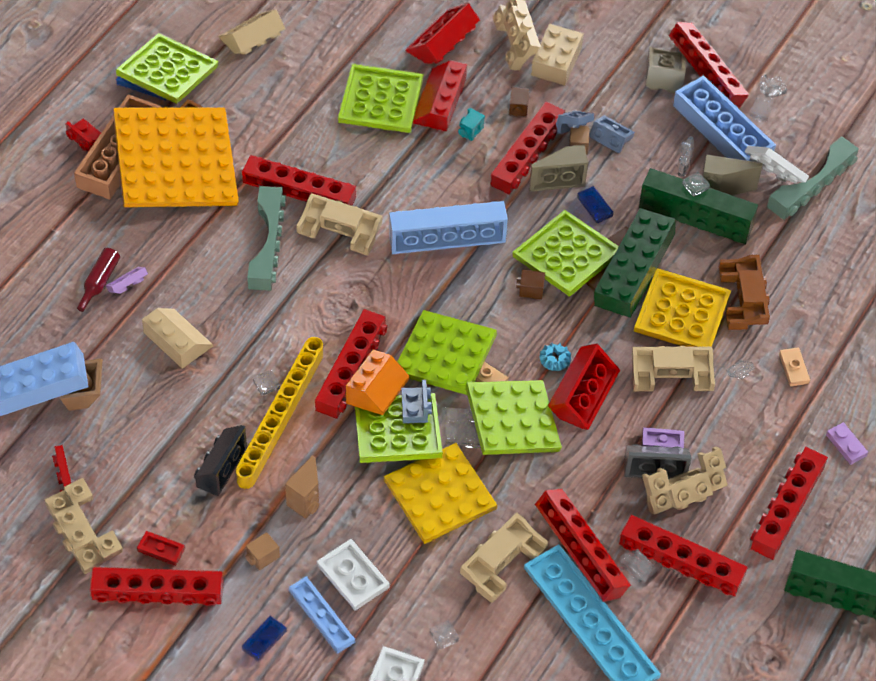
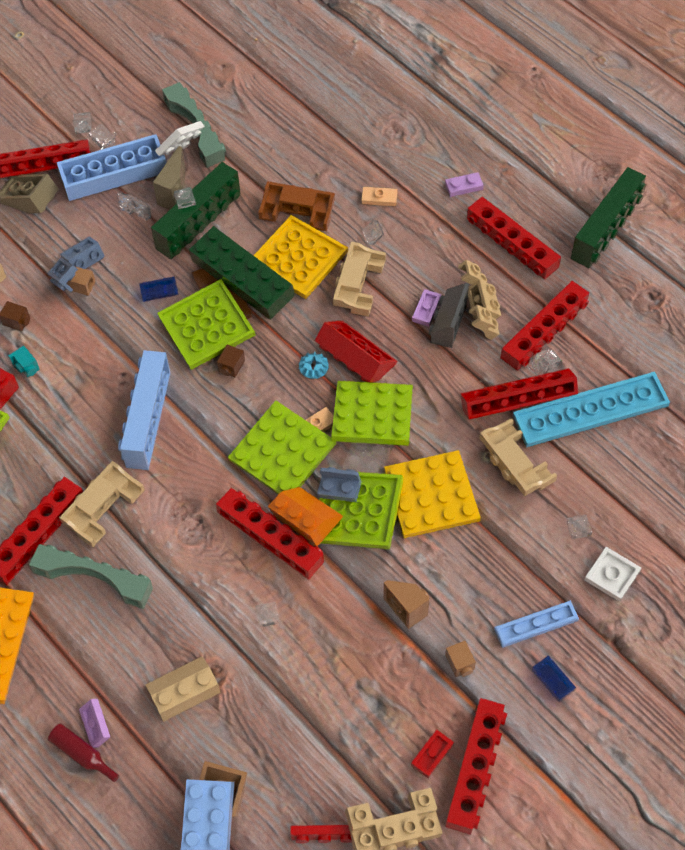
camera: 70 degrees left, 5 degrees up
black slope [194,425,247,497] -> none
yellow beam [236,337,323,489] -> none
white plate [317,539,390,611] -> none
red brick [490,102,565,195] -> none
dark tan slope [529,145,588,191] -> none

